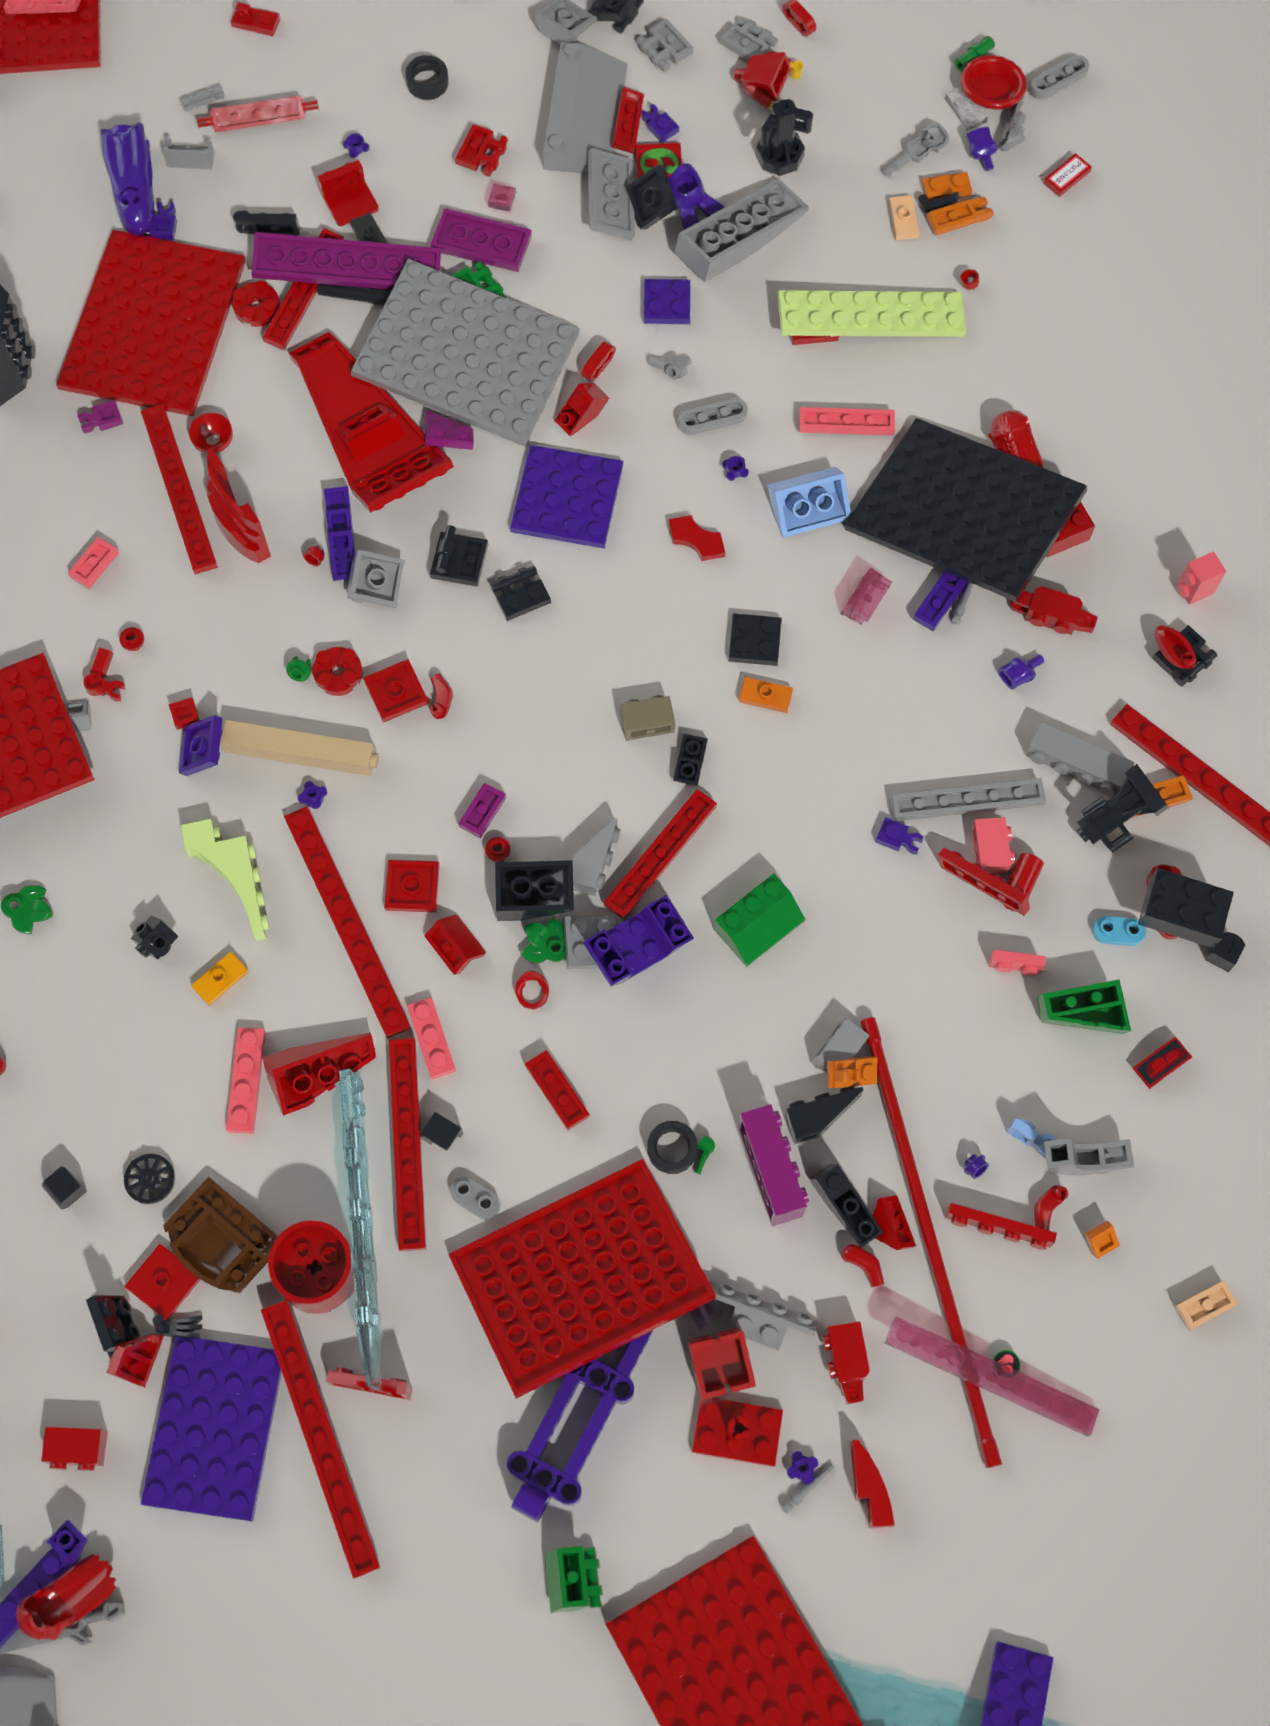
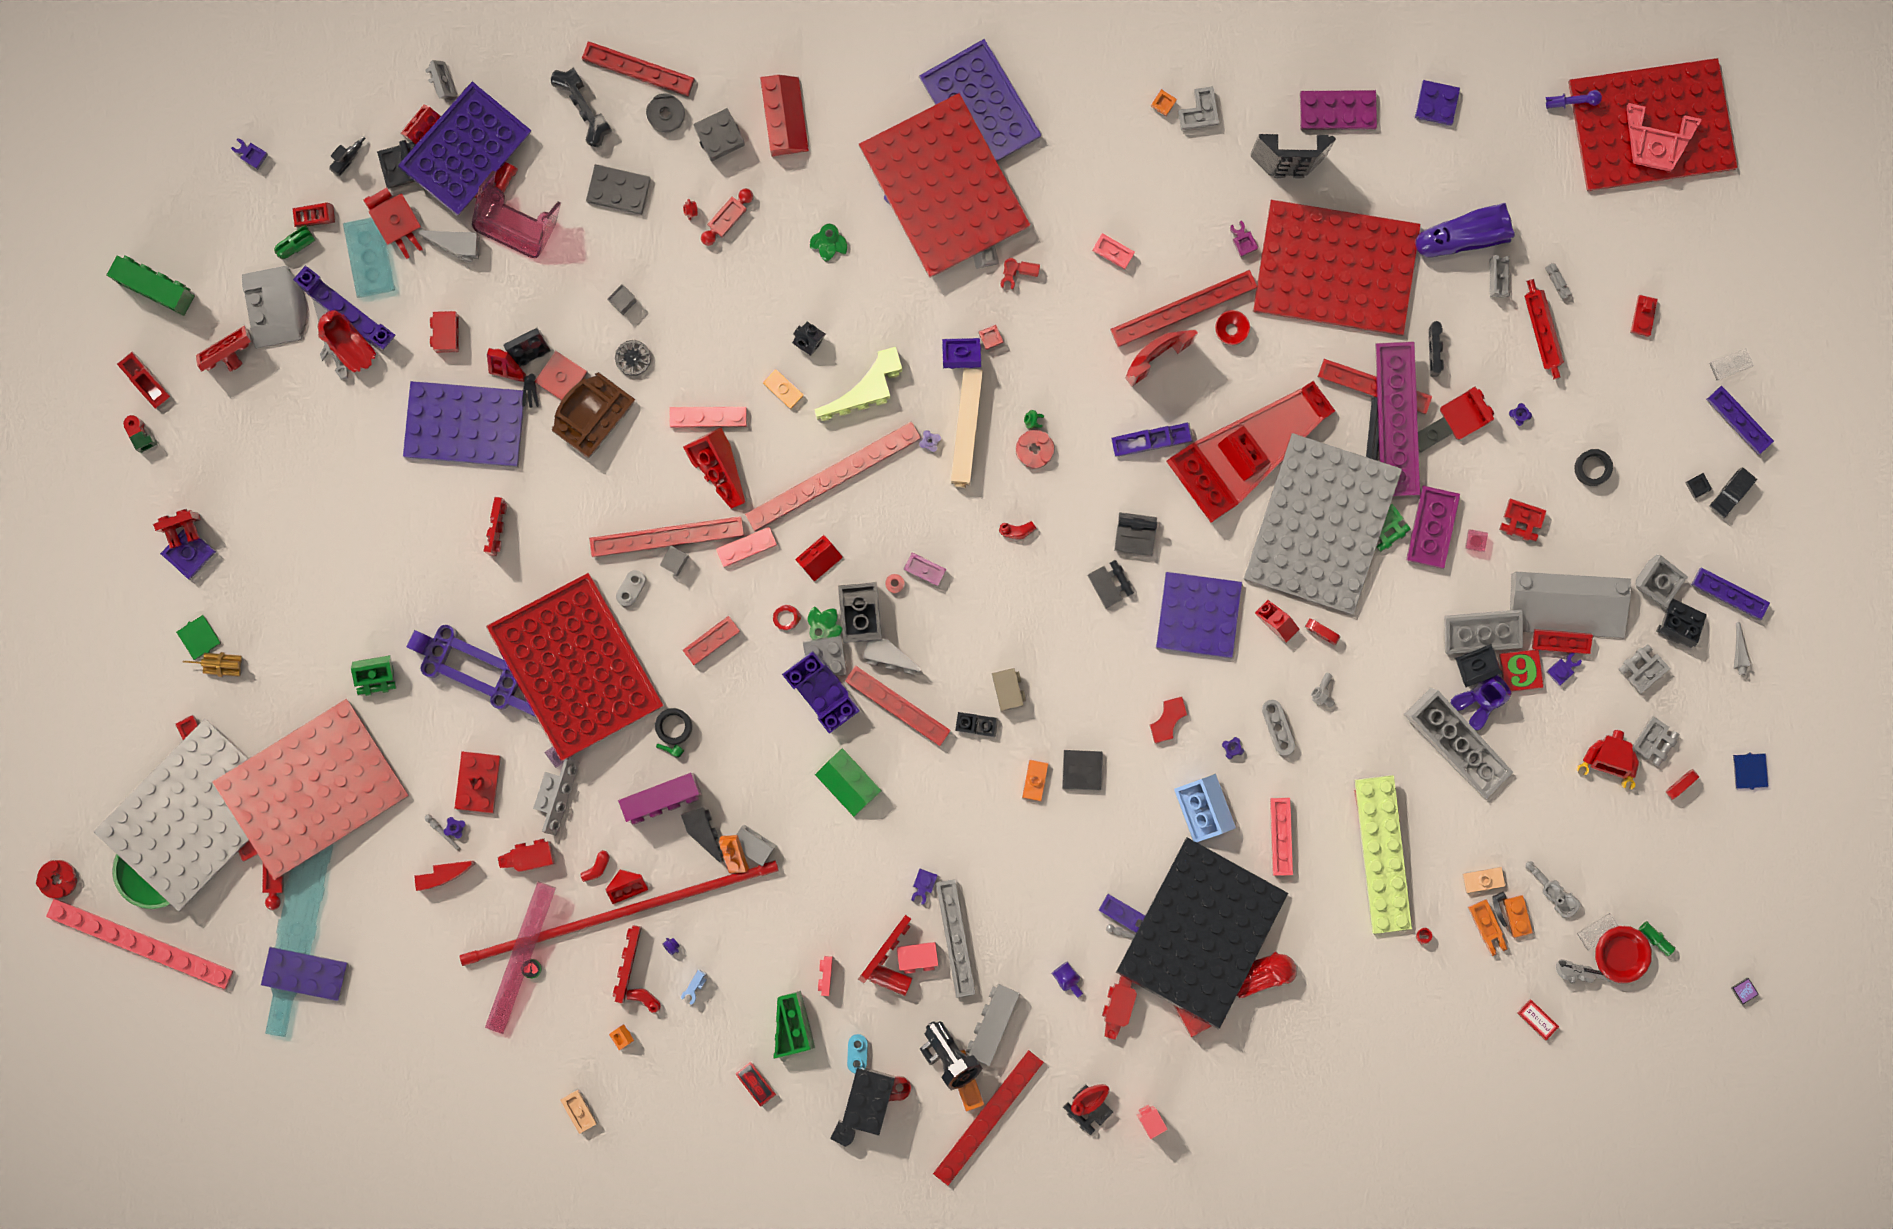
camera: 85 degrees right, 15 degrees up
red plate [119,627,145,651] -> none
dark purple plate [150,201,177,240] -> none
red plate [232,280,280,327] -> none
red plate [261,1300,381,1579] -> none
red brick [268,1220,359,1314] -> none
red hinge [303,545,325,566] -> none
clear light blue plate [339,1069,383,1390] -> none
light grey slope [348,549,405,608] -> none
red plate [363,659,429,723] -> none
red tile [384,860,440,913] -> none
magenta wing [424,410,474,450] -> none
dark purple plate [644,279,691,324] -> none
red piece [687,1327,756,1400] -> none
black piece [756,99,813,176] -> none
black slope [809,1164,883,1248] -> none
clear pink hinge [840,567,892,625] -> none
dark purple piece [966,126,997,172] -> none
light grey plate [1030,55,1089,99] -> none
light grey arch [1044,1138,1135,1175] -> none

